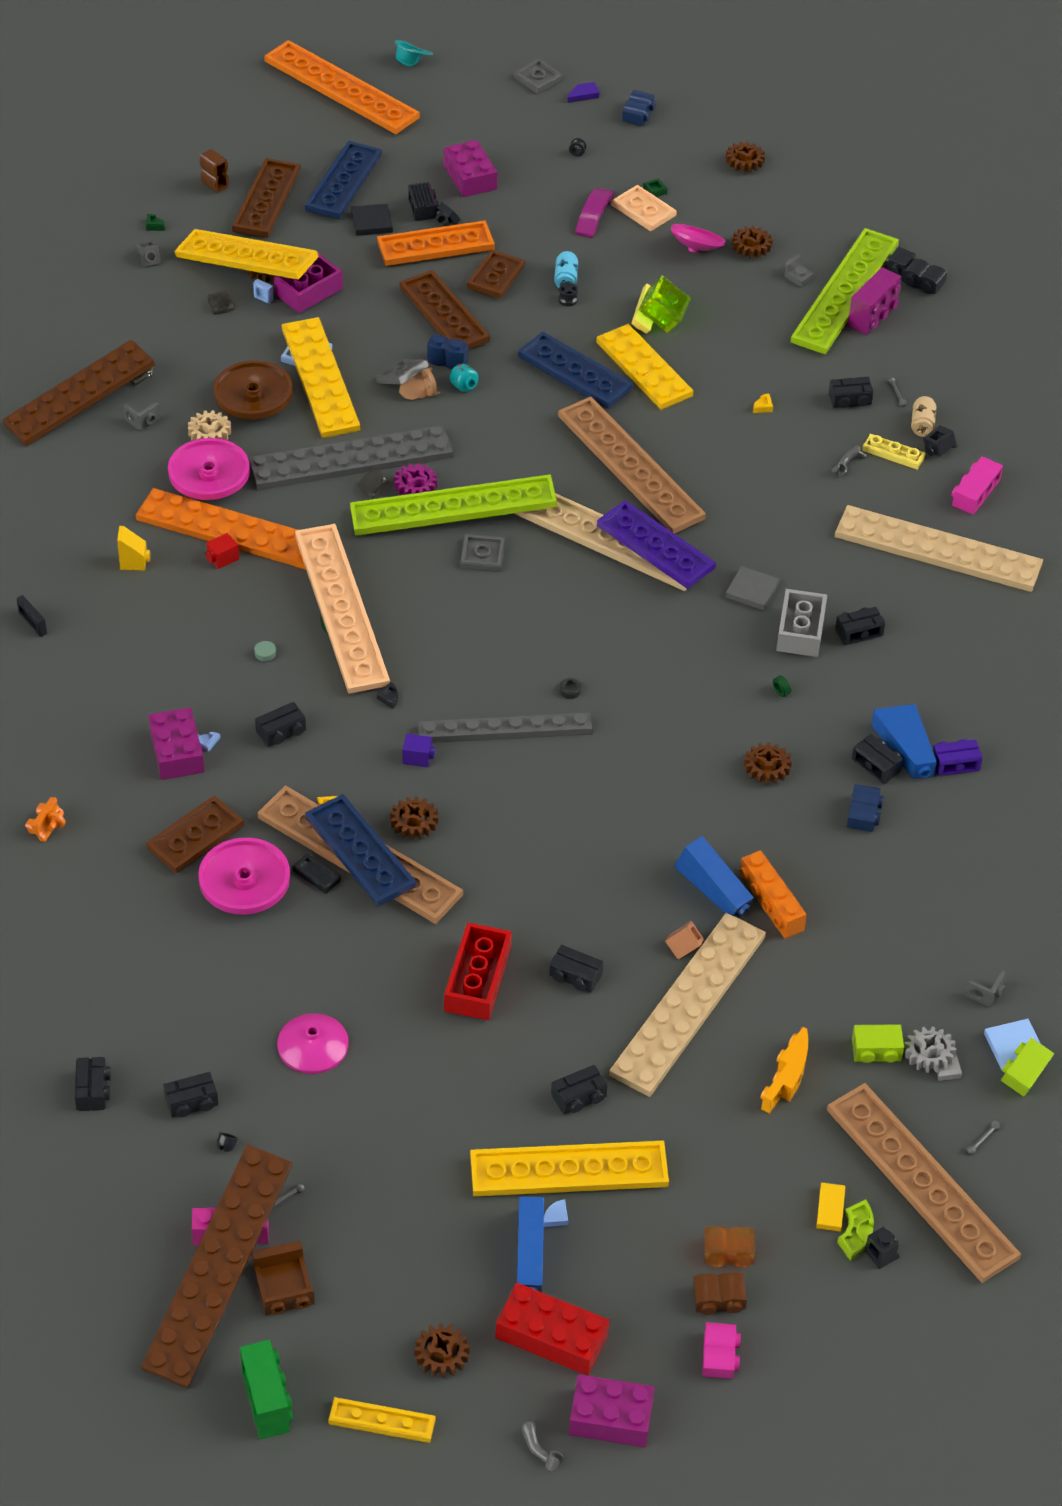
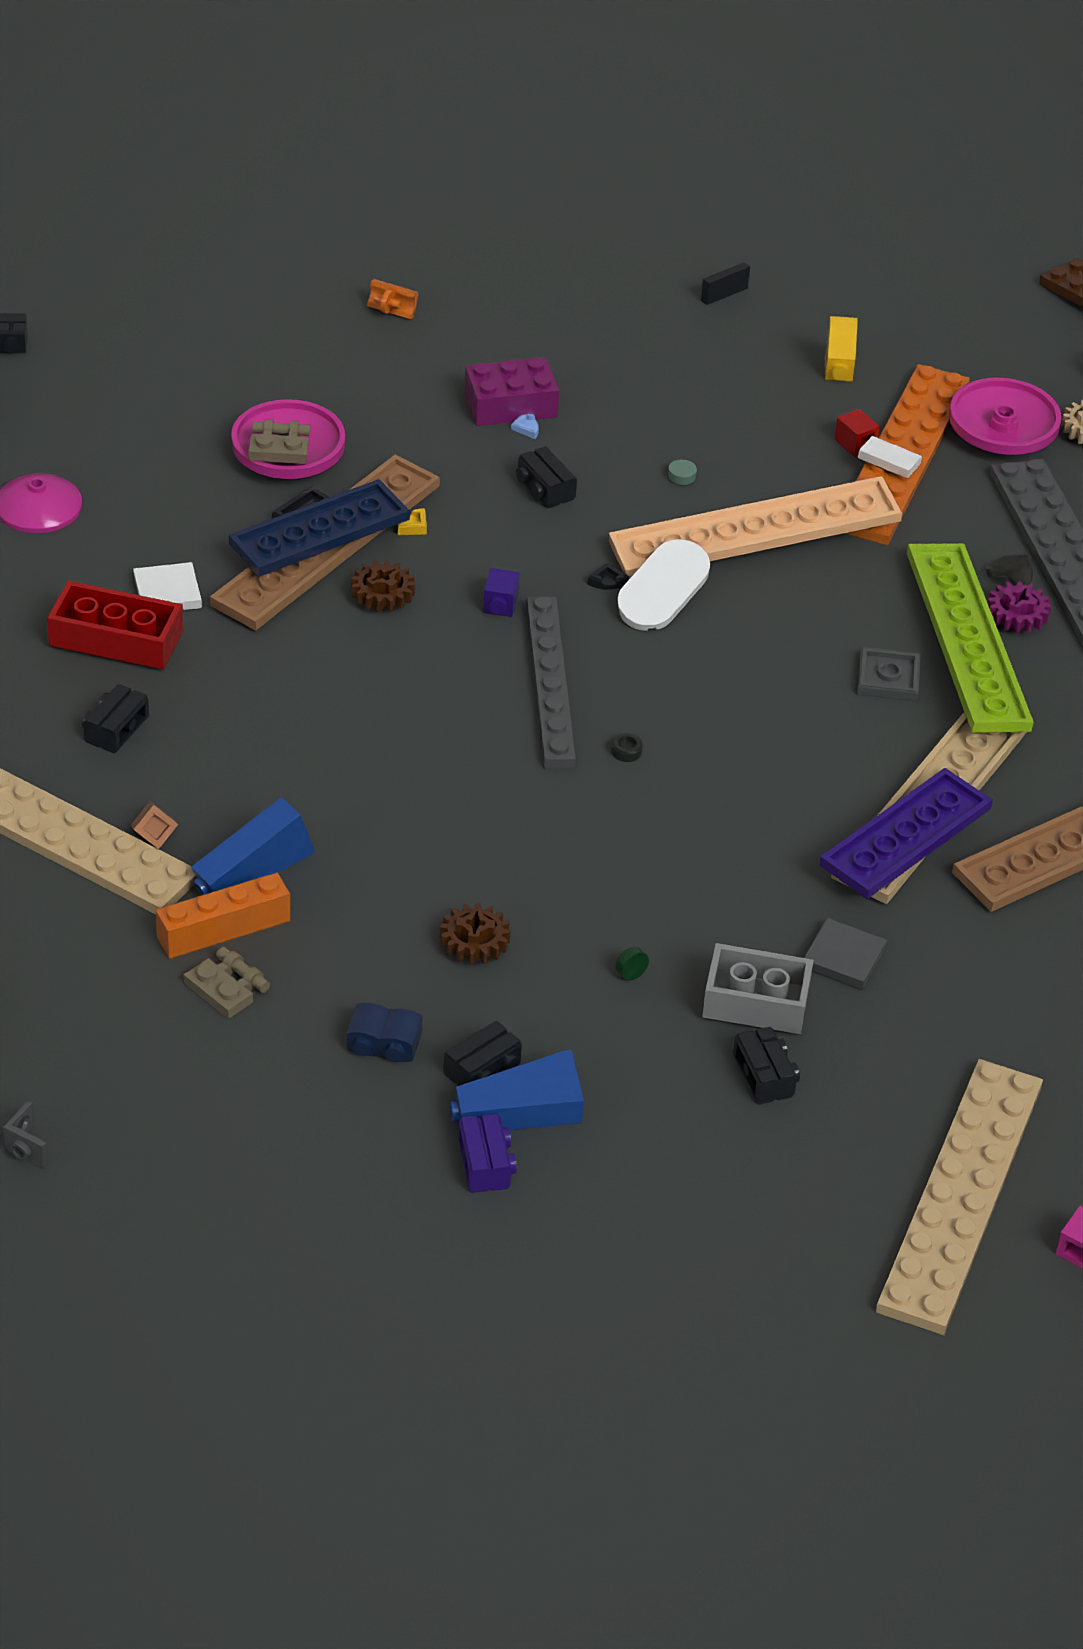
camera: 90 degrees right, 5 degrees down
reddish brown plate [146,795,244,874] -> none
none -> white tile [133,562,202,610]
none -> dark tan plate [183,947,270,1019]
none -> dark tan plate [249,419,310,464]
none -> white tile [618,539,710,631]
none -> white tile [858,436,922,478]

